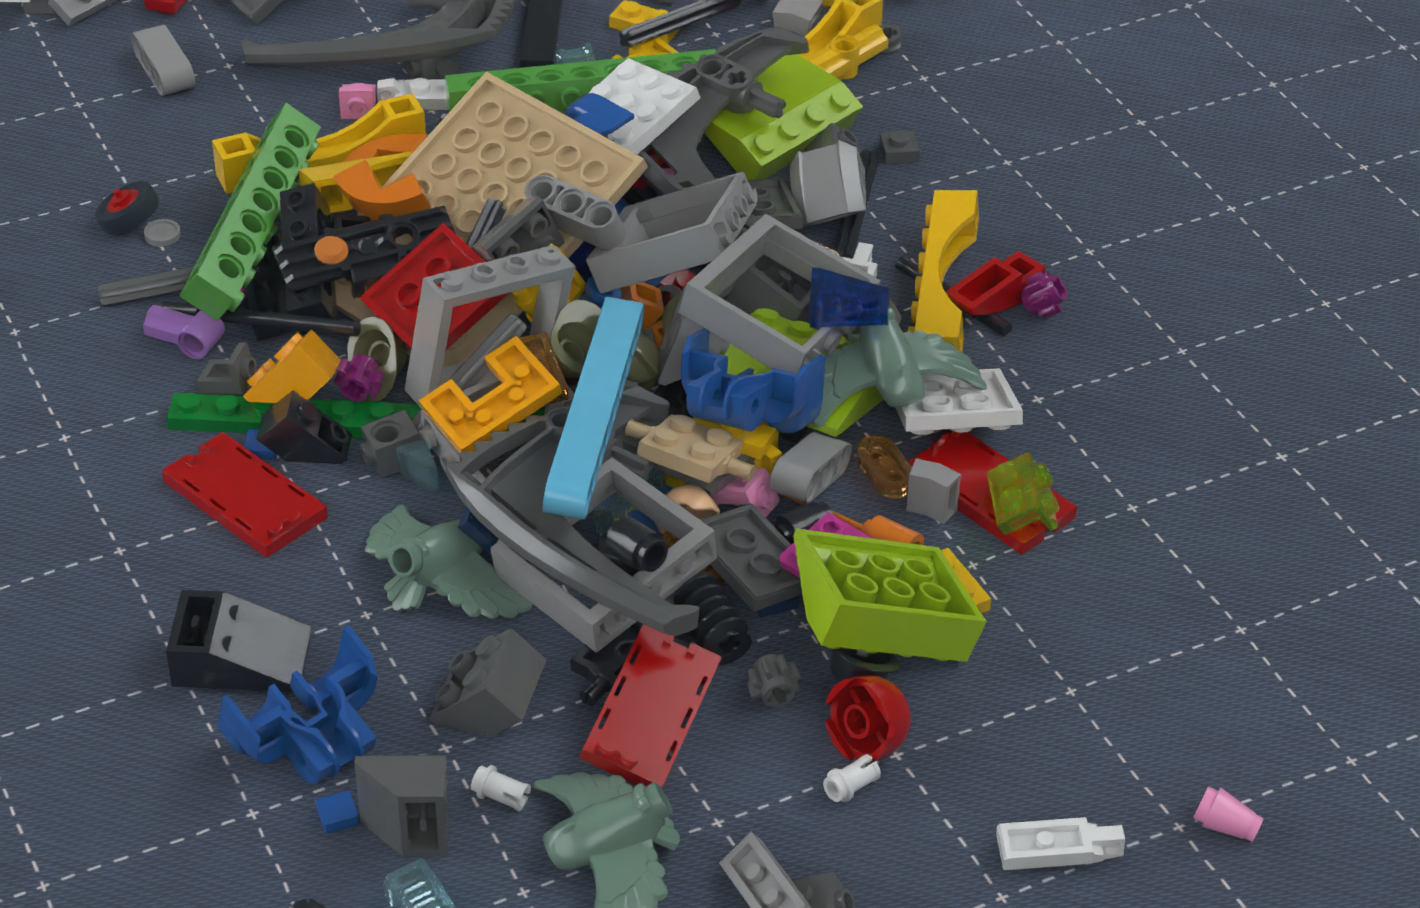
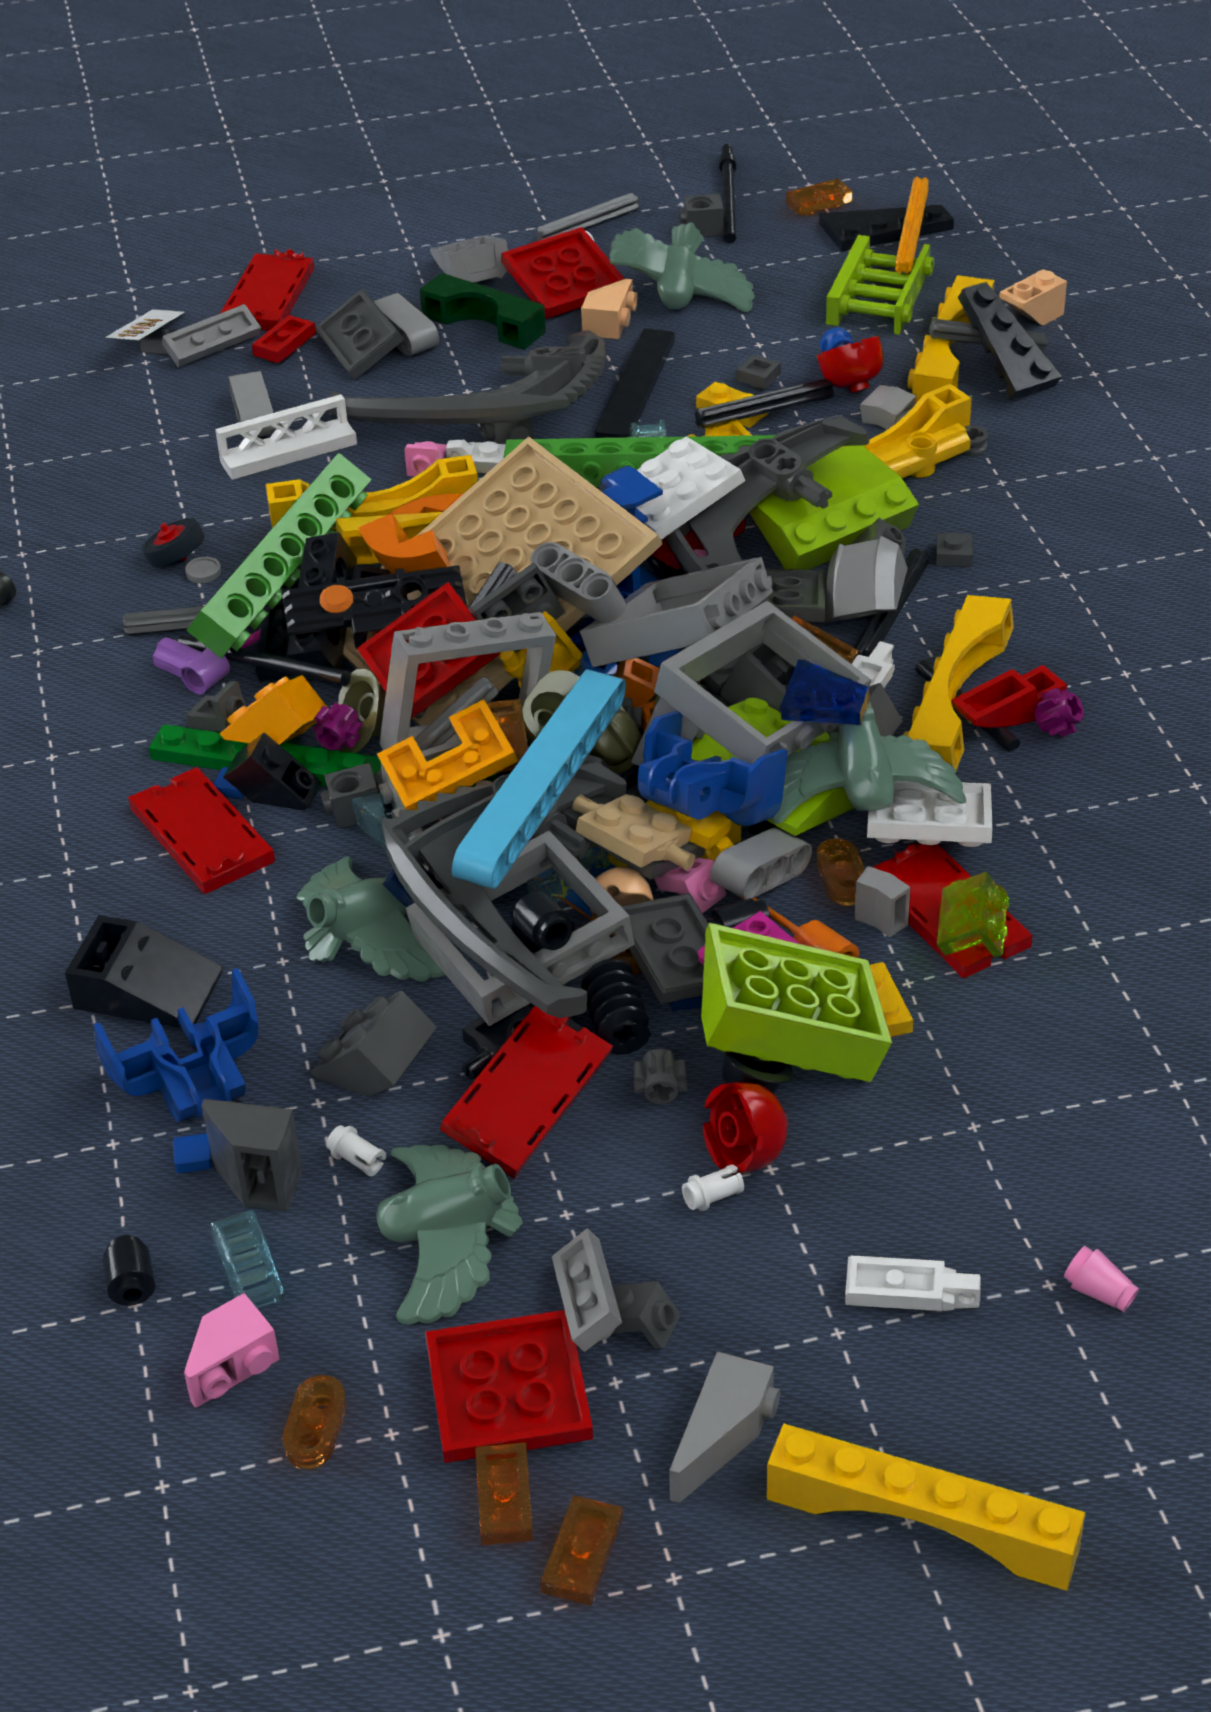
camera: 15 degrees right, 0 degrees up
none -> white fence [215,394,357,480]

